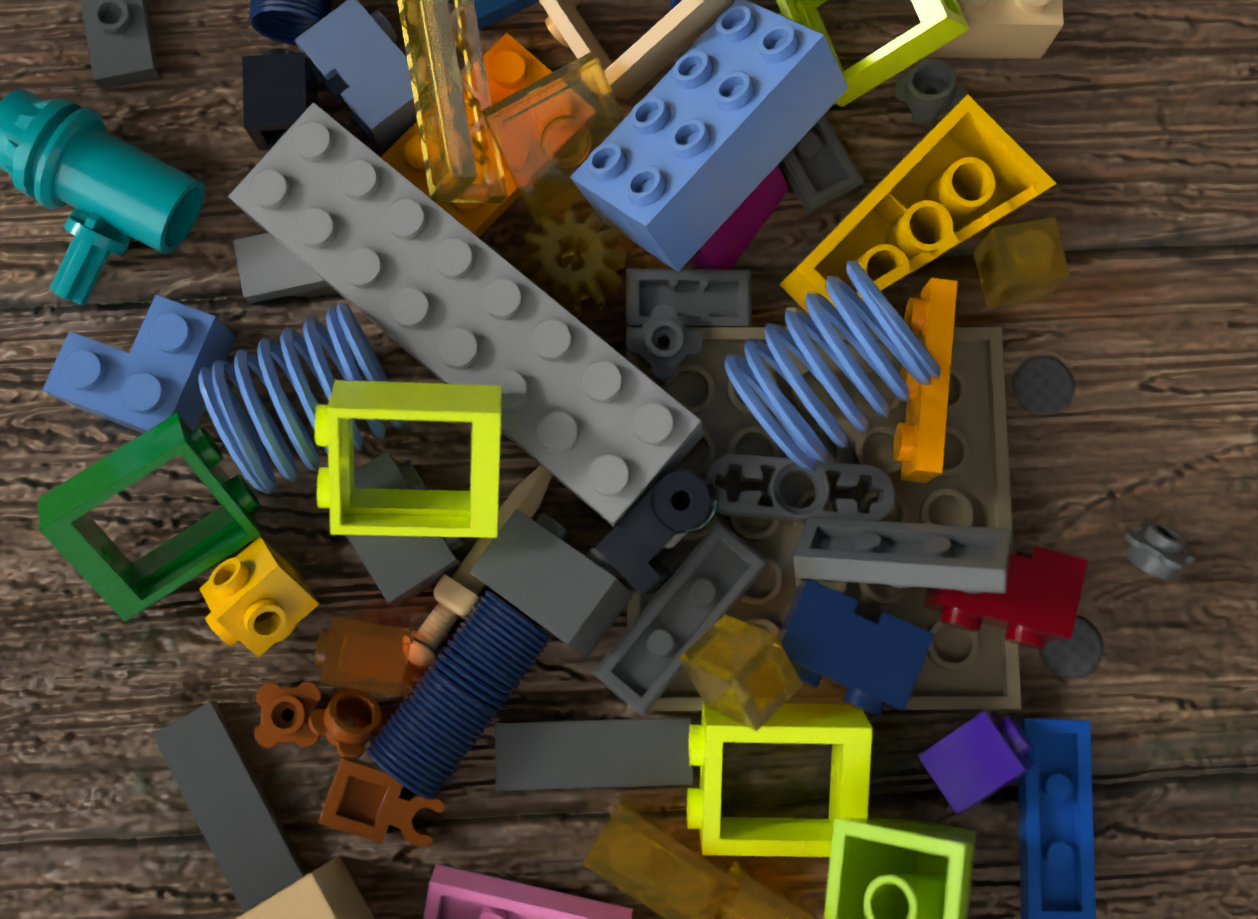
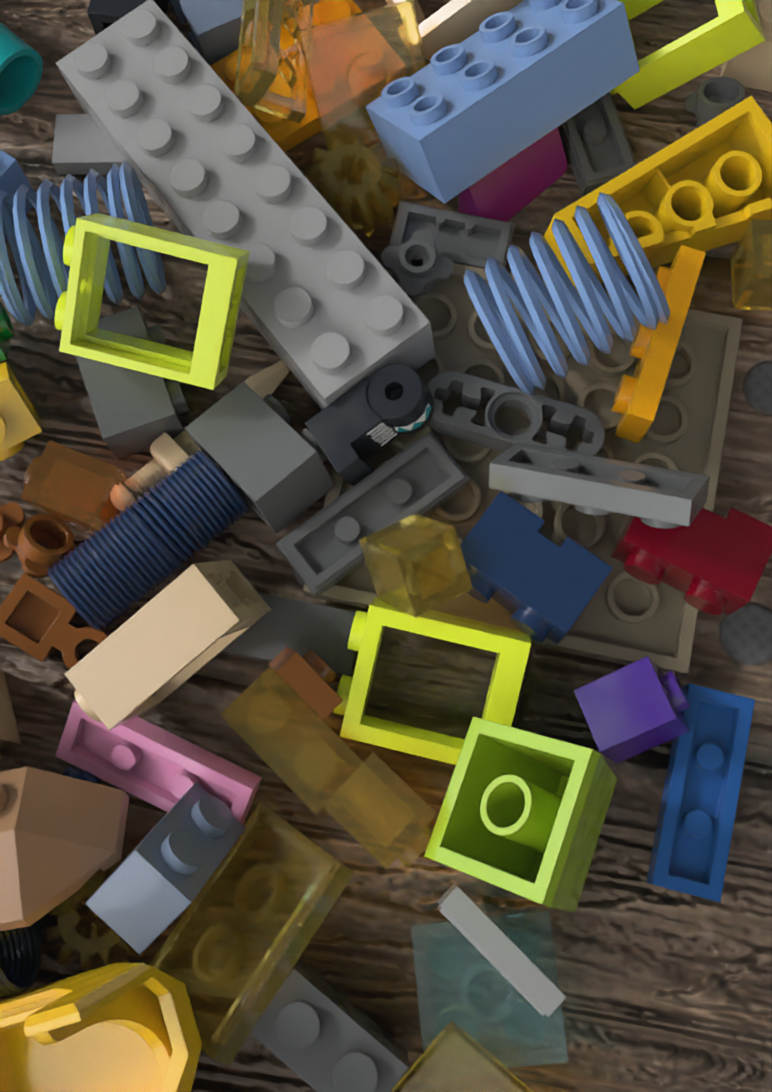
camera: 20 degrees right, 5 degrees down
none -> tan window [64,559,271,730]
none -> dark orange plate [268,646,343,720]

